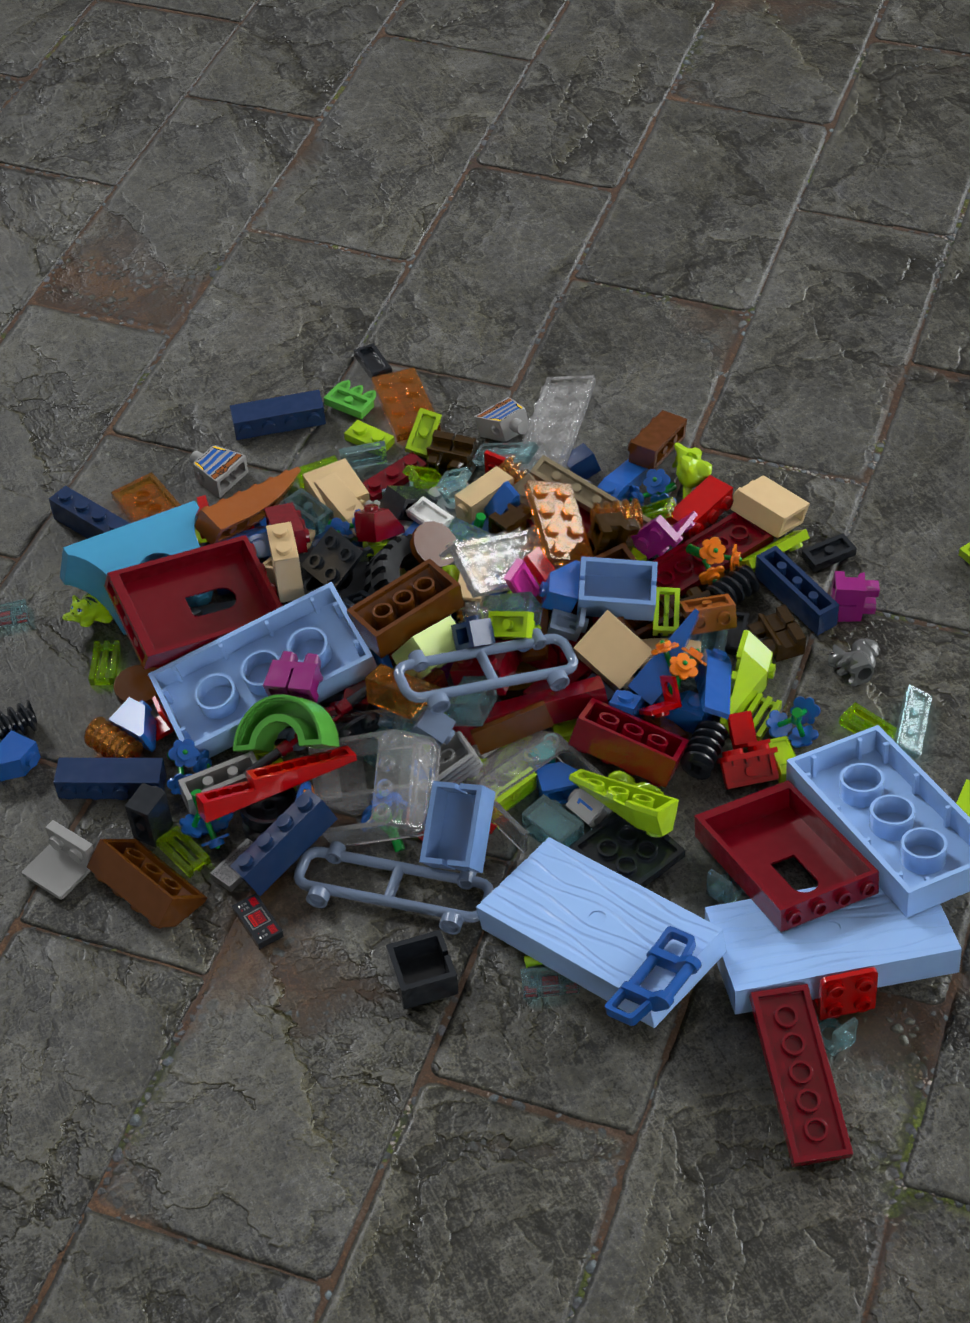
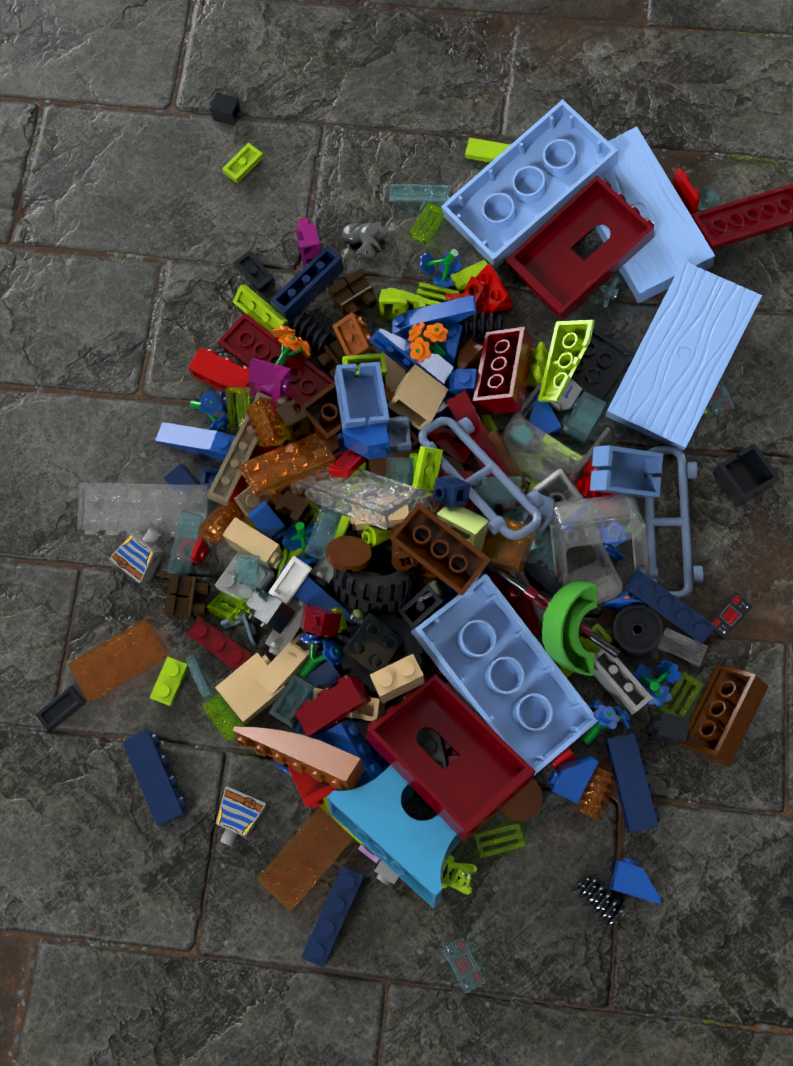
camera: 100 degrees left, 25 degrees up
light grey bracket [22,820,95,900] -> none
red slope [196,746,357,823] -> none
magenta hips [263,651,323,703] -> none
bright green plate [324,380,376,419] -> none
lime plate [405,408,442,459] -> none
dark pink tile [503,558,540,609] -> none
blue bar [605,926,702,1026] -> none
reddish brown brick [628,410,687,470] -> none
red bracket [638,675,682,718] -> none
lime animal [672,443,712,499] -> none
tan brick [731,475,810,538] -> none

